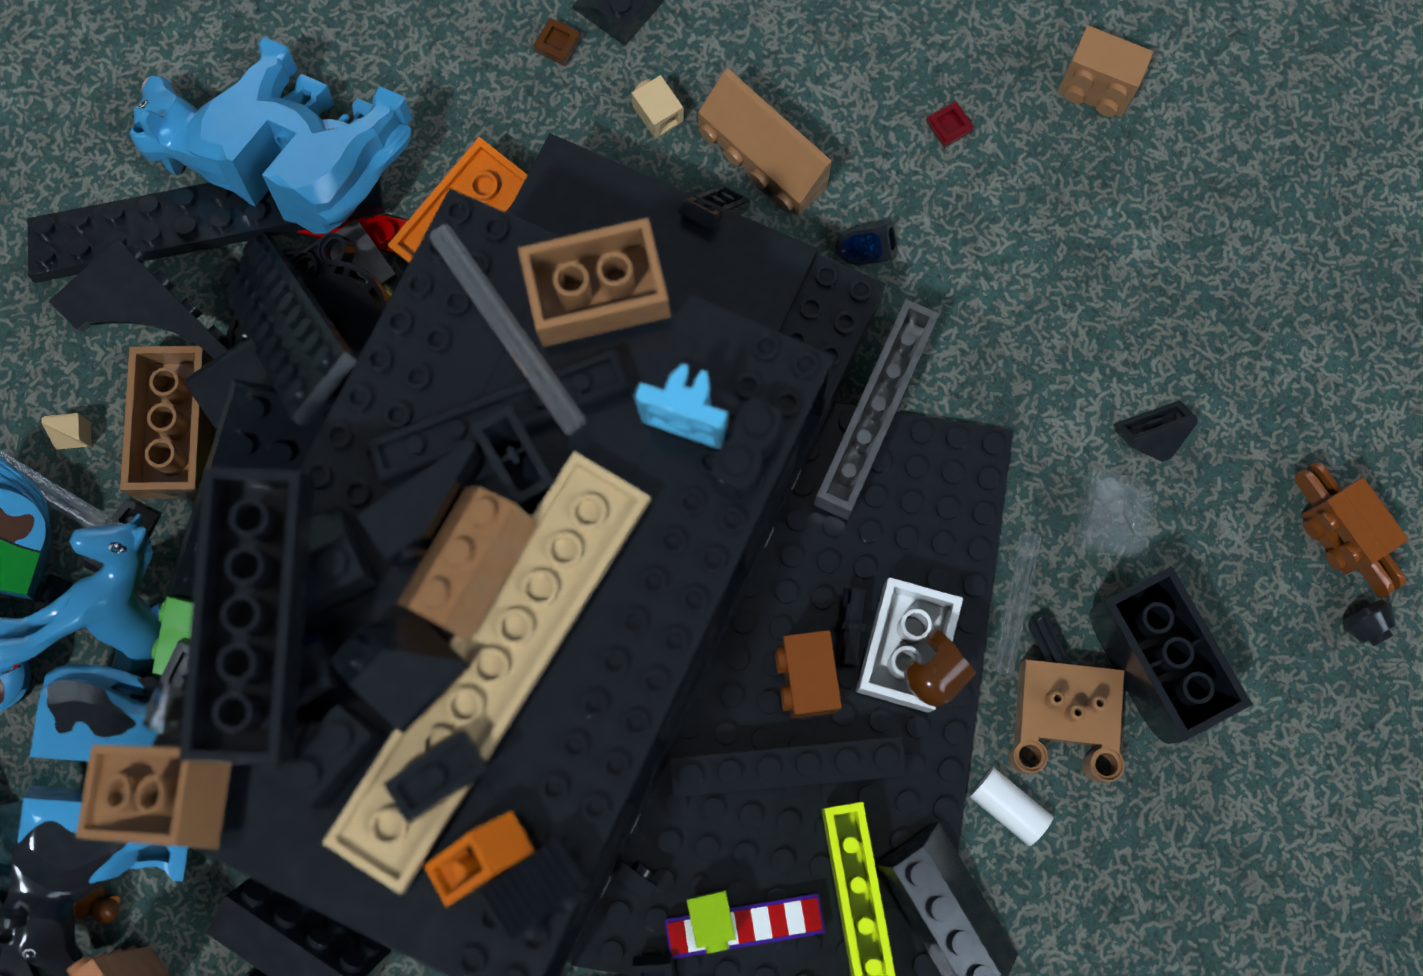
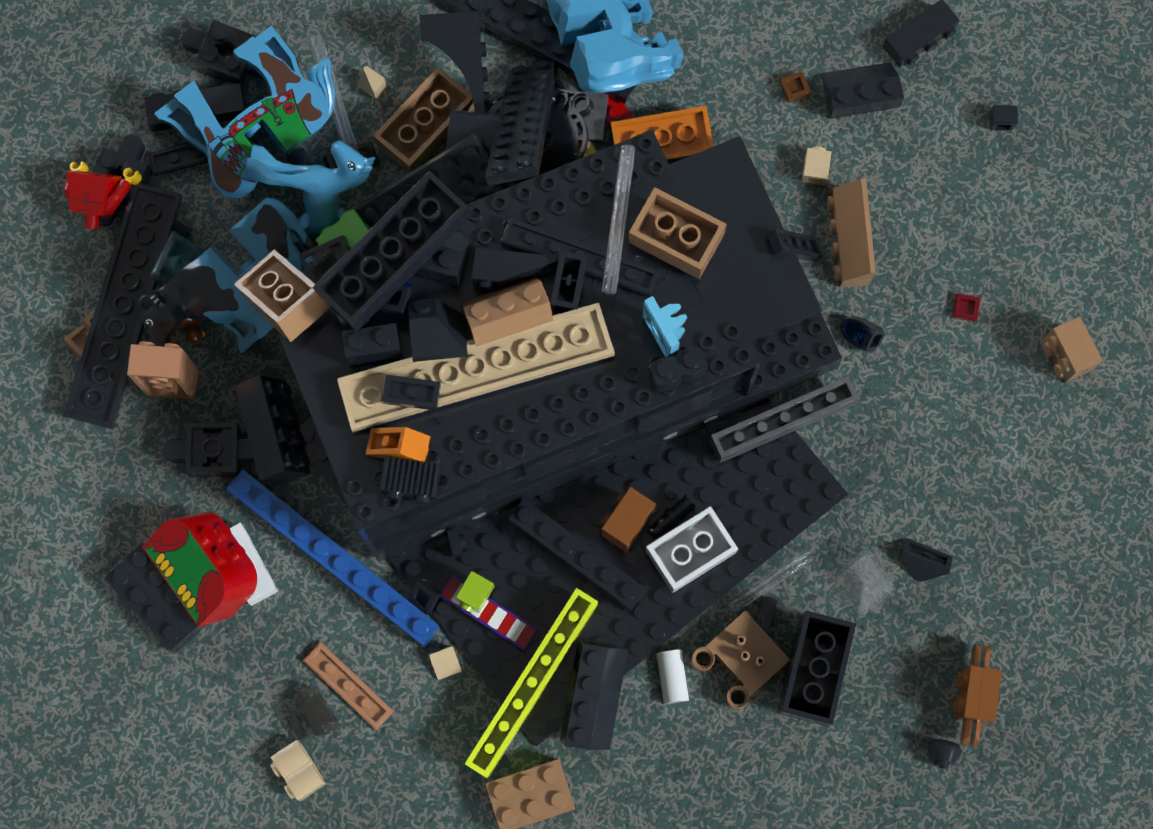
camera: 40 degrees right, 0 degrees up
reddish brown helmet [904,628,976,707] -> none

